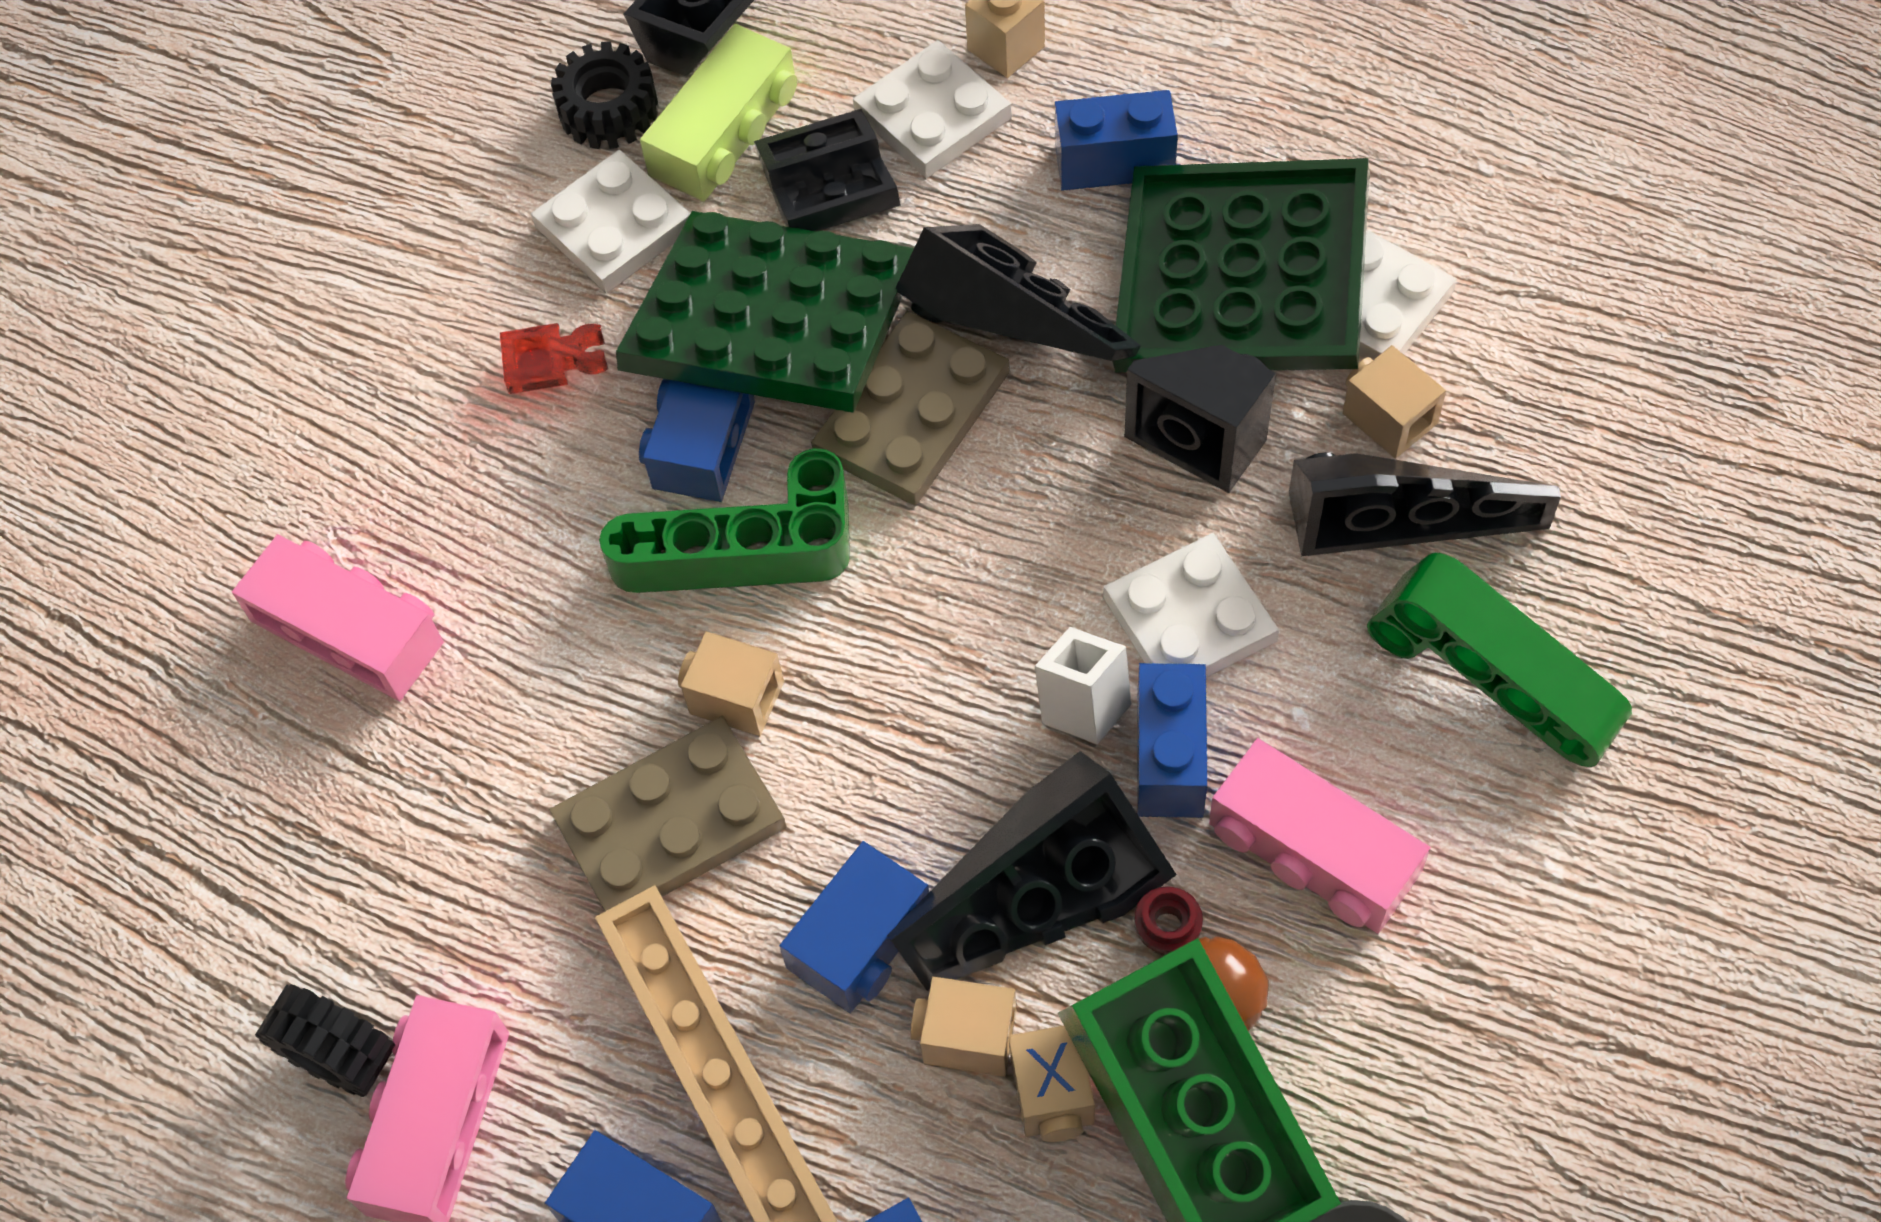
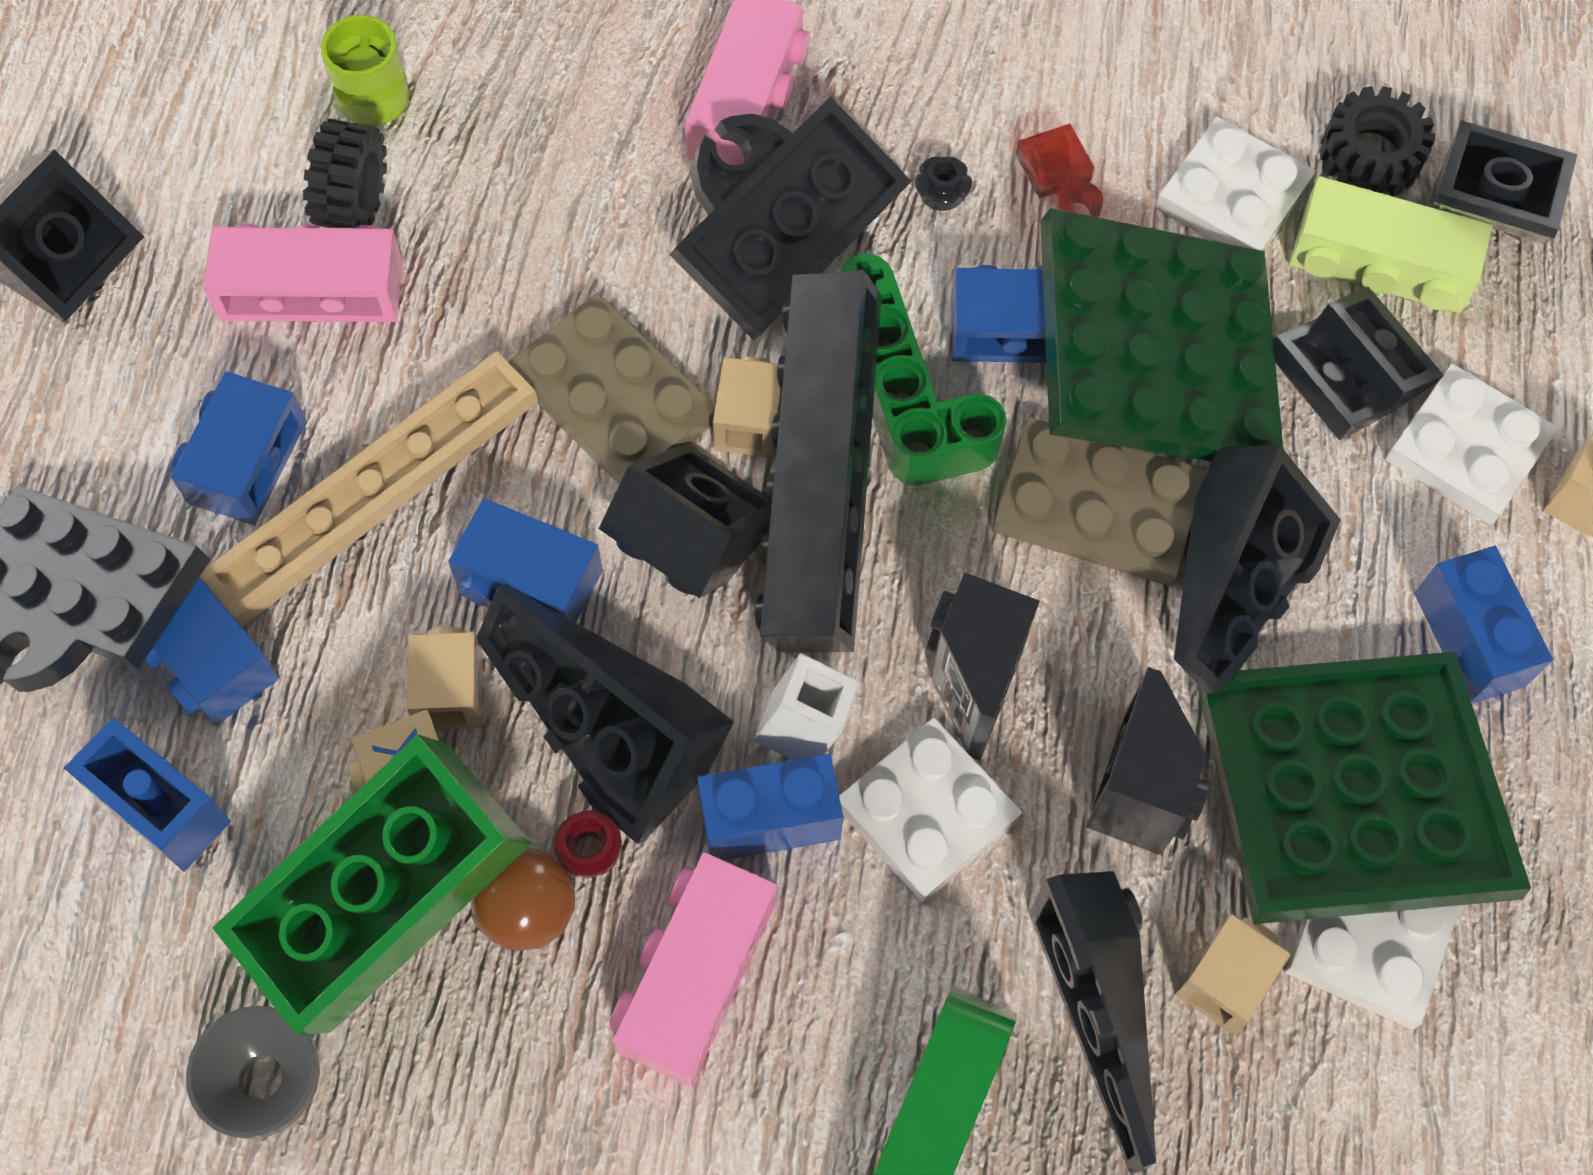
camera: 70 degrees right, 5 degrees up
none -> lime wheel [320,15,410,126]
none -> black slope [598,443,771,599]
none -> black plate [669,97,912,340]
none -> black brick [755,270,882,652]
none -> black plate [915,156,972,211]
none -> black slope [925,572,1040,761]

